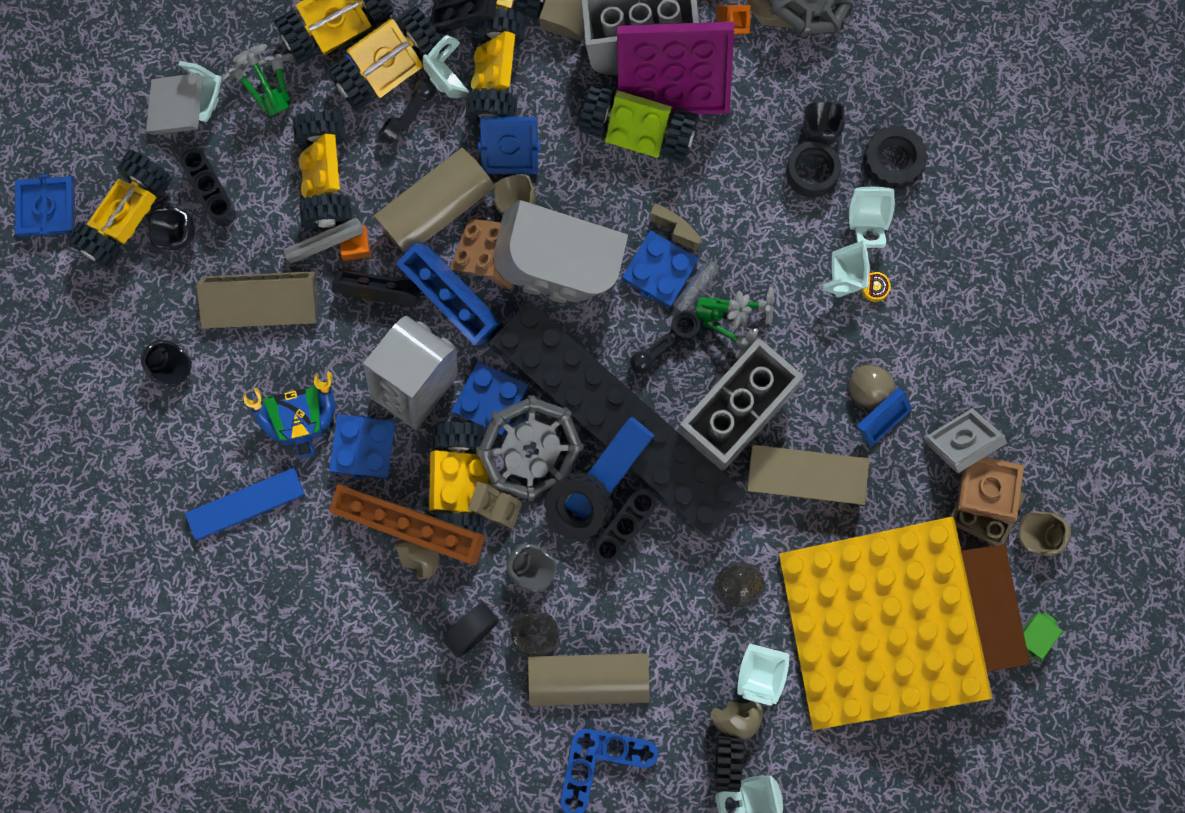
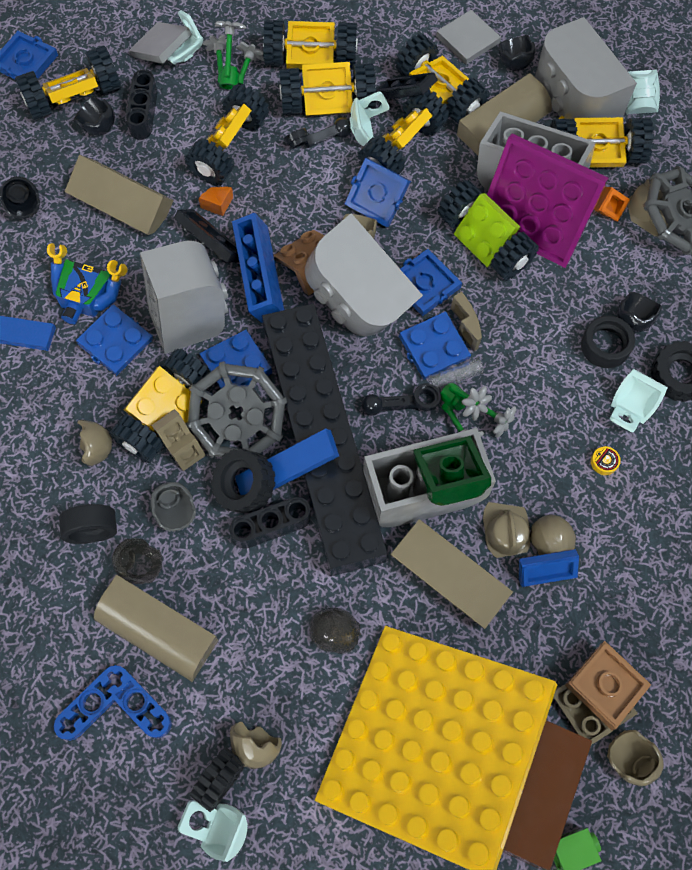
camera: 30 degrees right, 10 degrees down
light grey axle [284,218,363,264] -> none
dark orange plate [329,484,486,565] -> none
dark tan brick [373,148,496,254] -> none
light aqua piece [737,643,789,706] -> none
light aqua piece [823,240,870,298] -> none
light grey tile [924,408,1007,473] -> none
none -> blue plate [400,249,462,317]
none -> dark green slope [413,436,492,506]
none -> dark tan piece [483,502,531,558]

